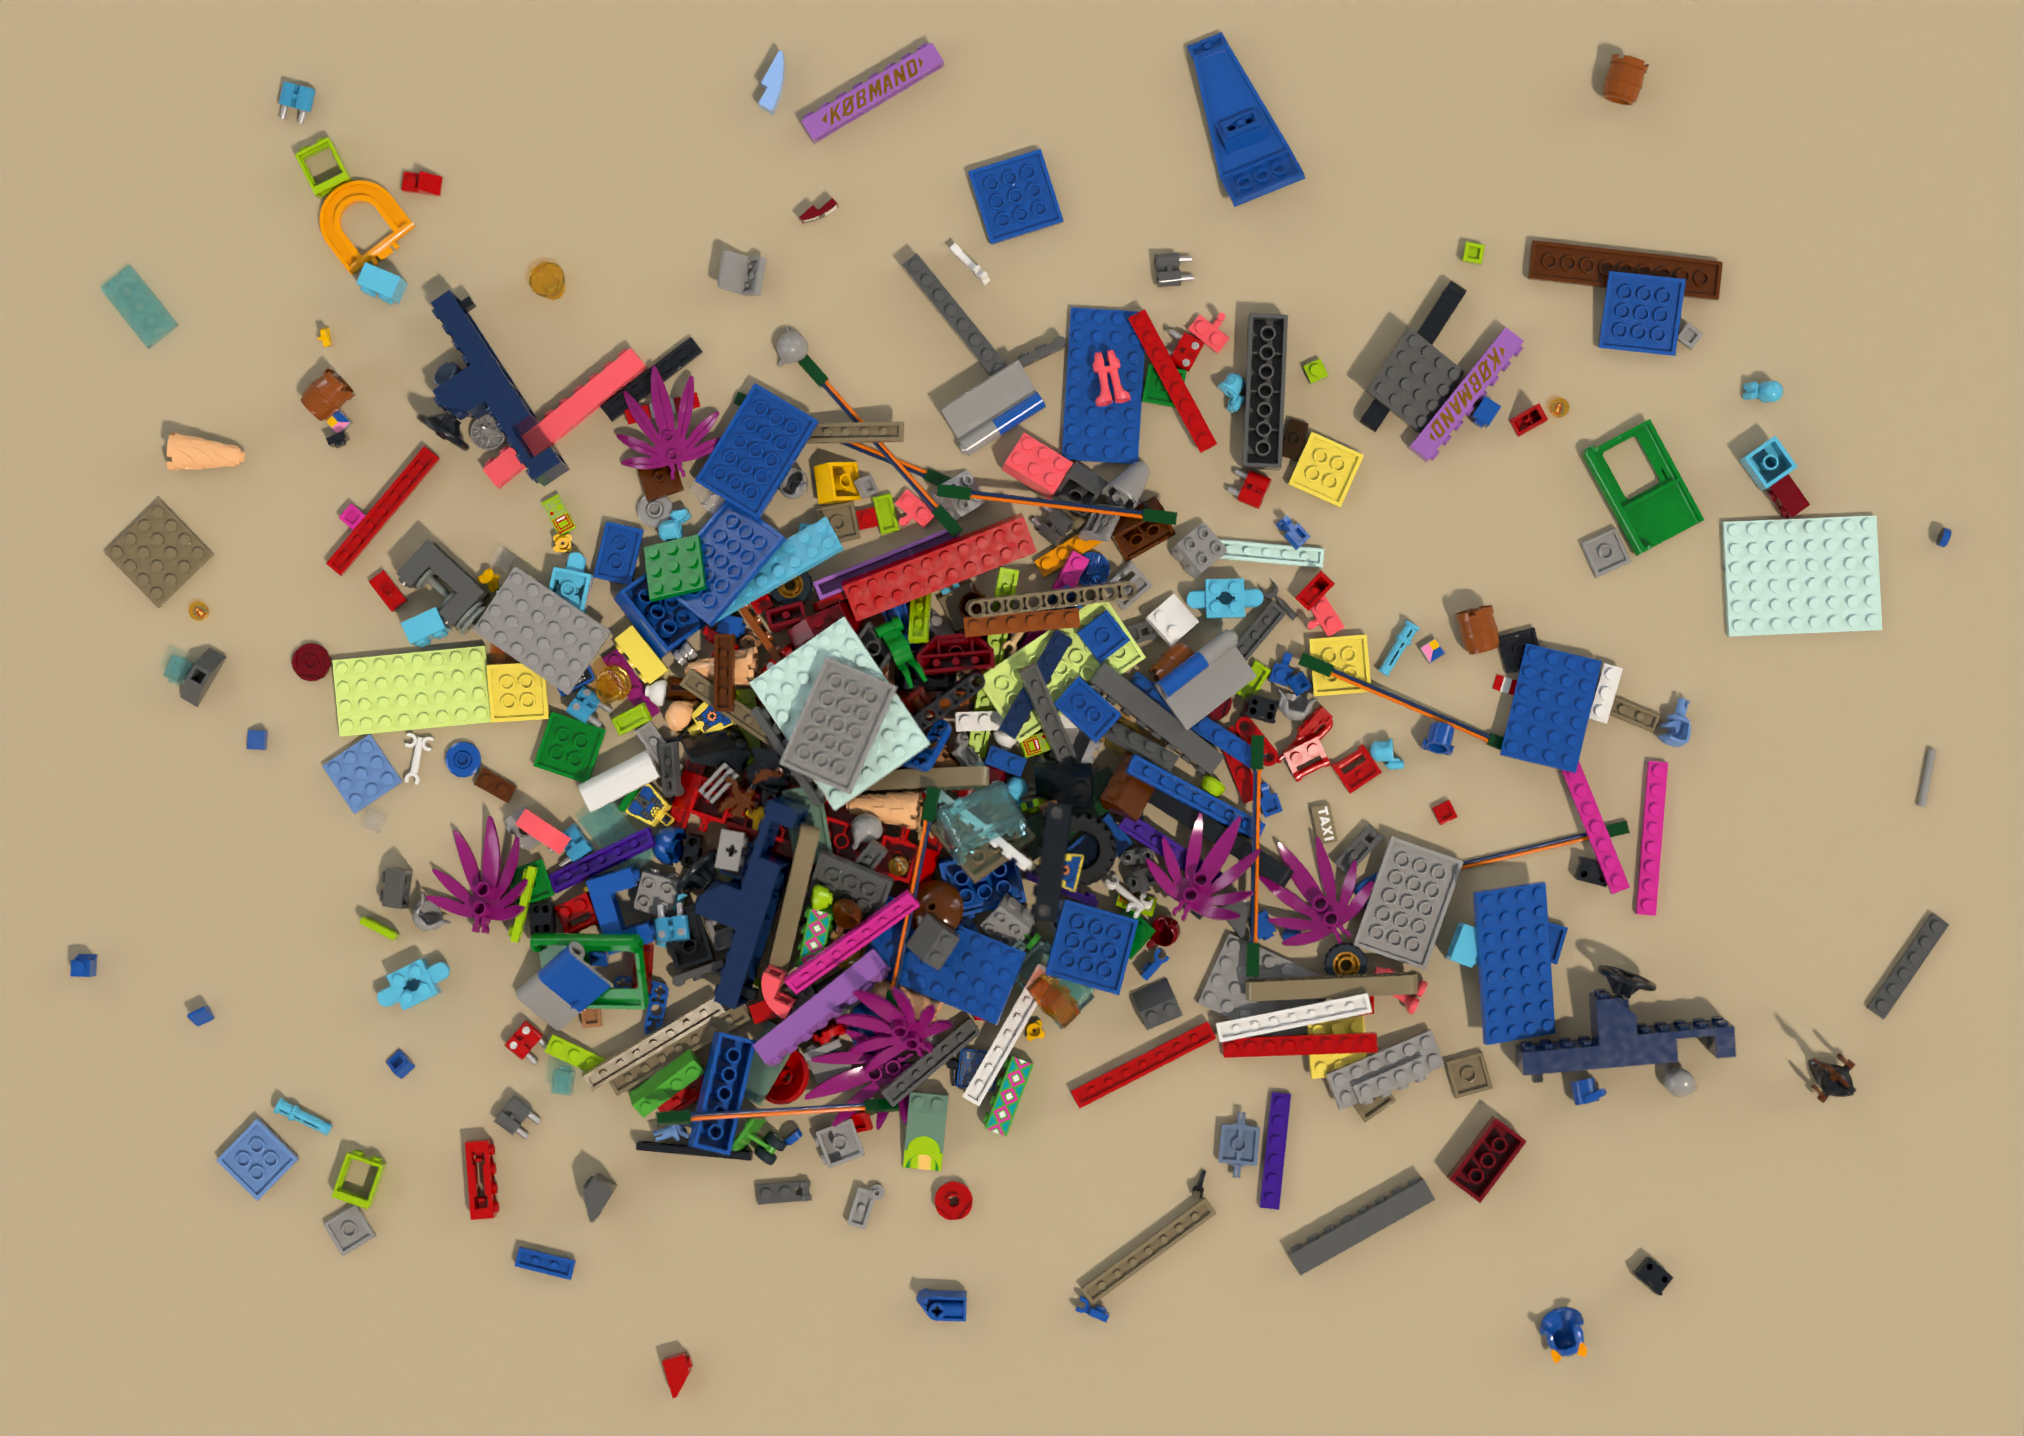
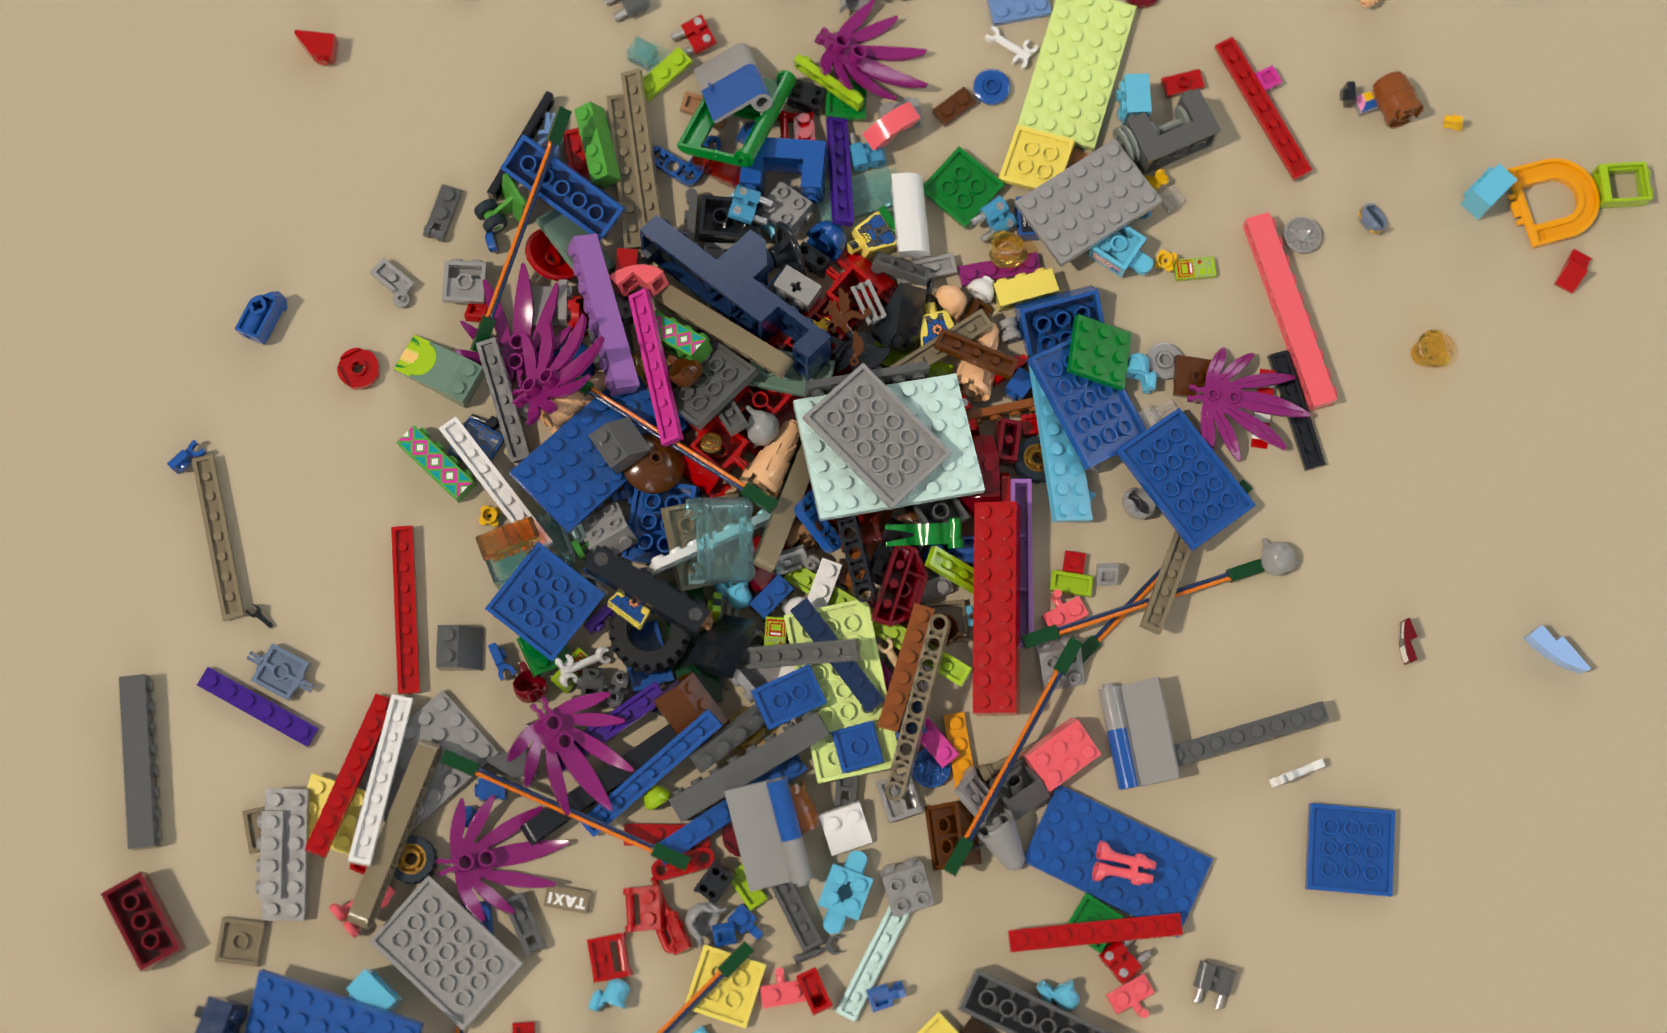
camera: 105 degrees right, 10 degrees down
dark blue piece [417,290,570,487] -> none
dark grey slope [583,1173,617,1223] -> none
blue plate [593,521,644,585] -> none
lime tile [611,702,653,736] -> none
light grey bracket [717,250,766,296] -> none
medium nougat plate [738,631,761,649] -> none
medium lavender brick [801,42,944,144] -> none
lime cone [811,884,832,911] -> none
yellow slope [814,462,862,504] -> none
dark tan tile [816,501,861,543] -> none
dark grey plate [1018,336,1066,368] -> none
dark grey piece [1031,506,1075,547] -> none
red piece [1227,469,1272,509] -> none
blue plate [1260,782,1283,817] -> none

